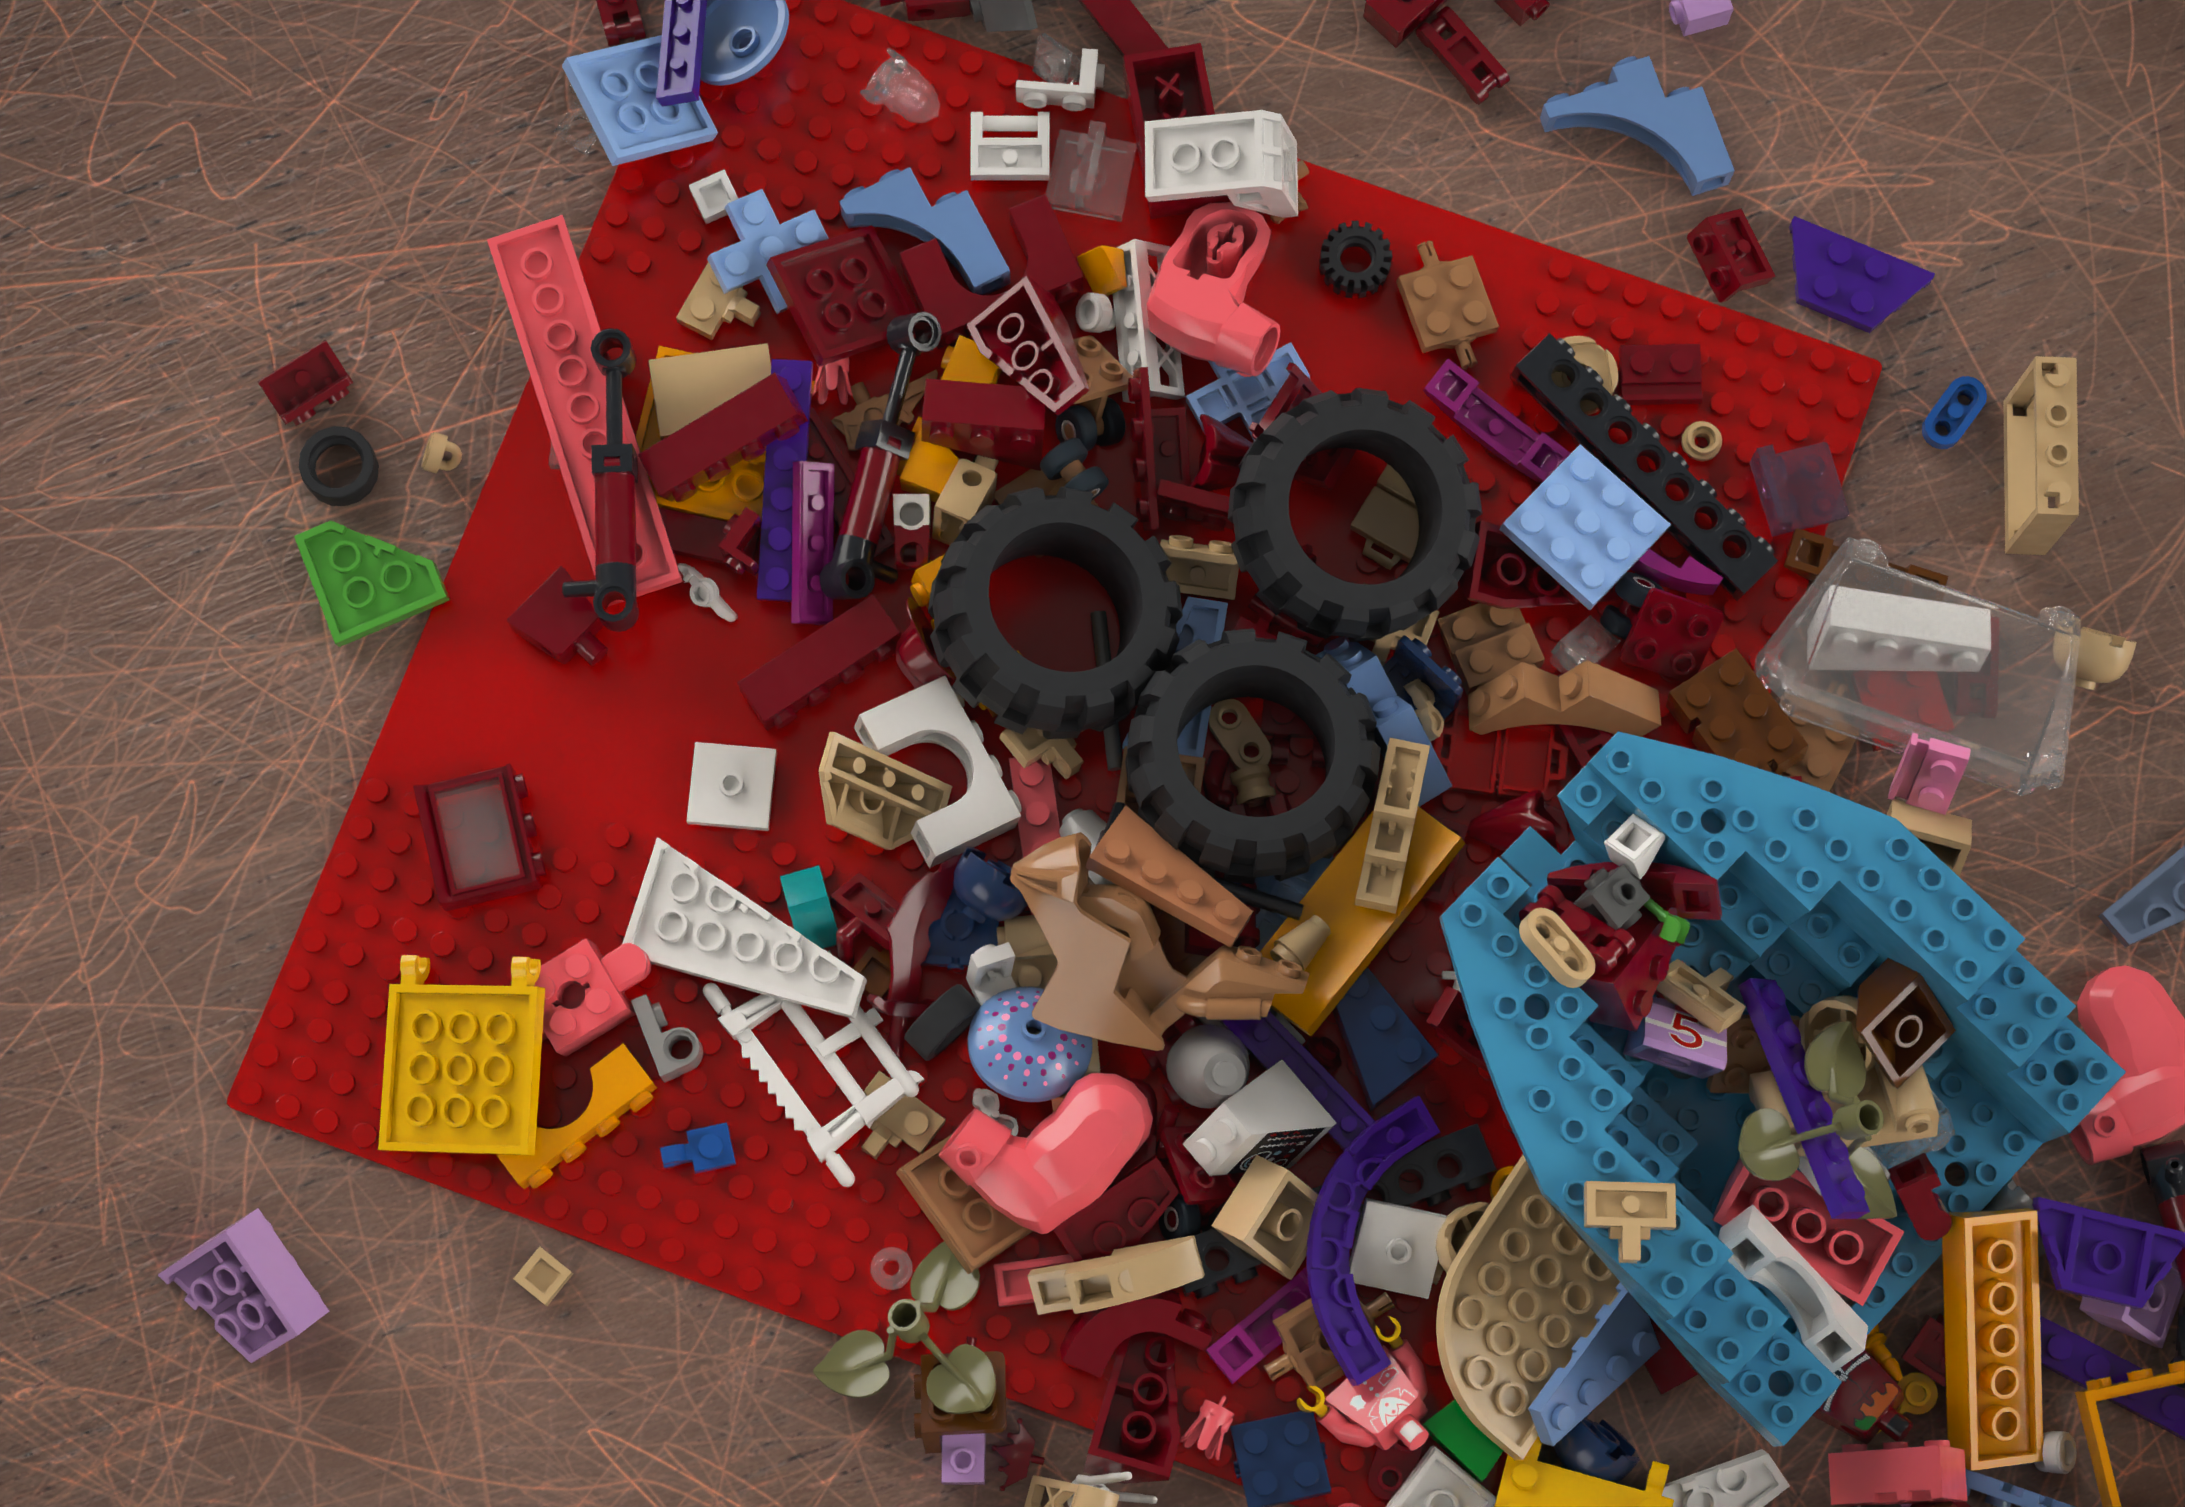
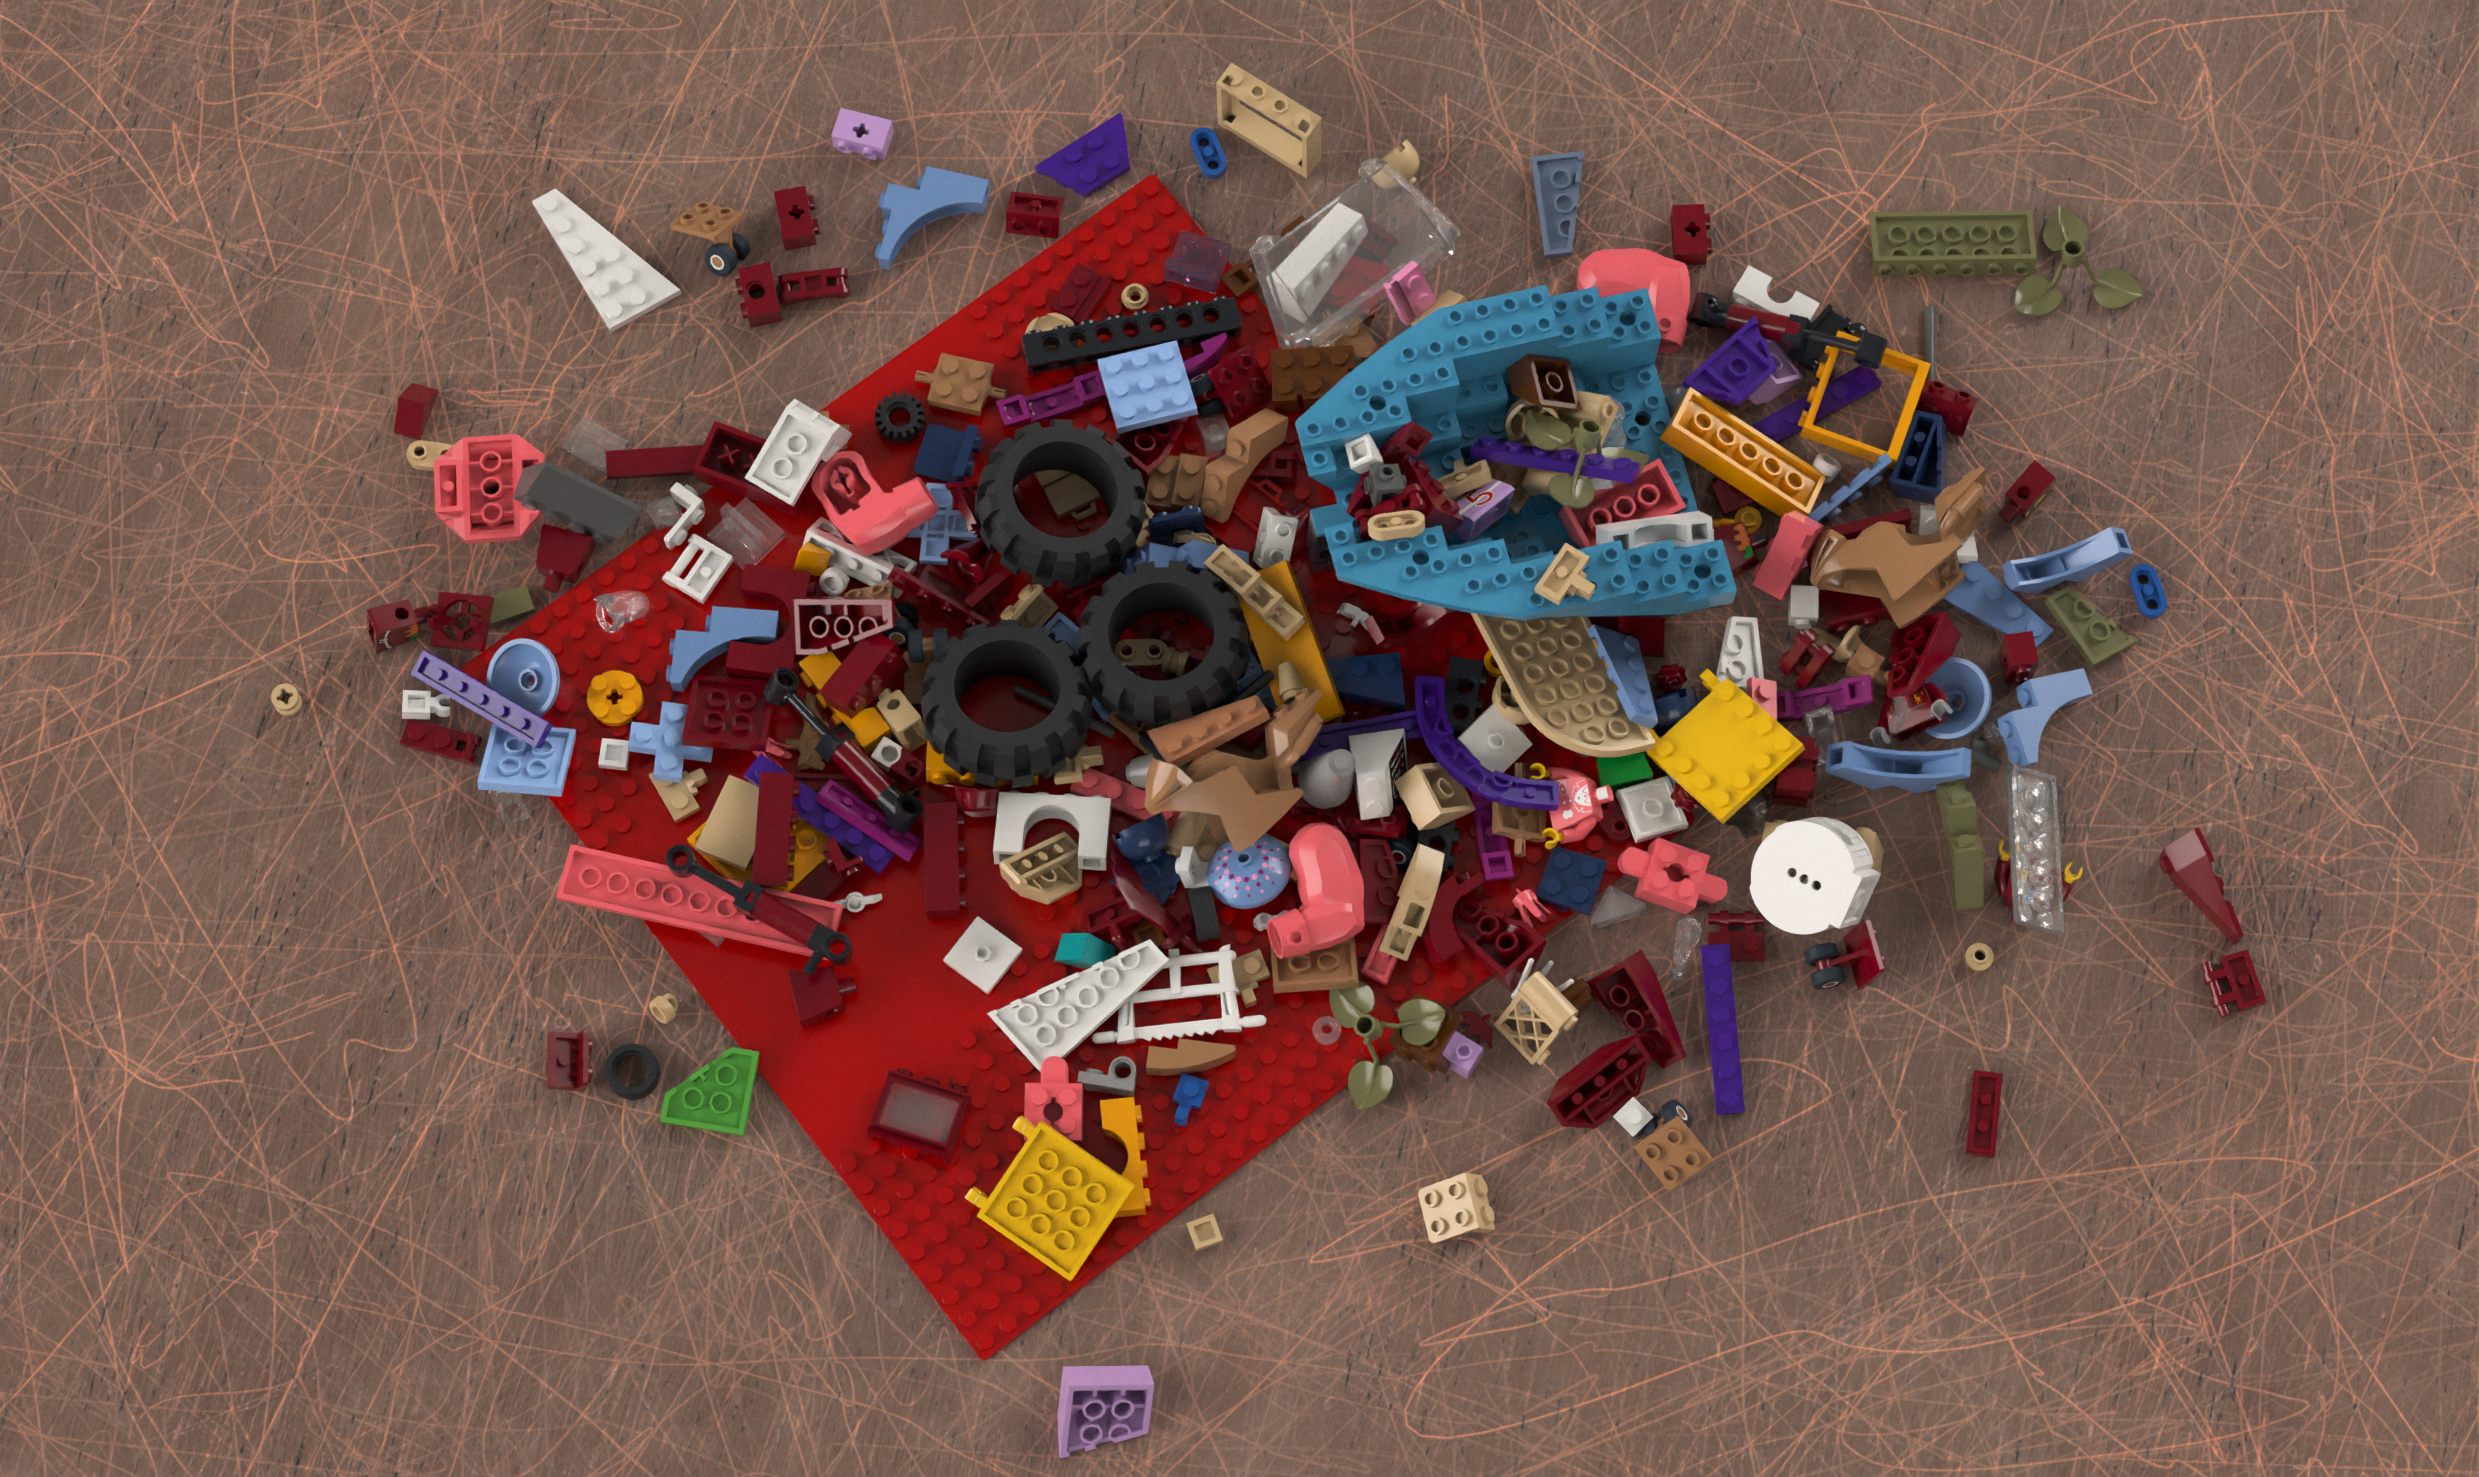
camera: 55 degrees left, 5 degrees down
bright green hand [1643,898,1690,944] -> none
dark red leg [1887,1152,1952,1240] -> none
none -> light orange plate [587,670,644,726]
none -> dark blue bracket [914,424,983,483]
none -> medium nougat slope [1146,1038,1236,1076]
none -> white bracket [1252,507,1298,568]
none -> dark red plant [1655,663,1687,693]

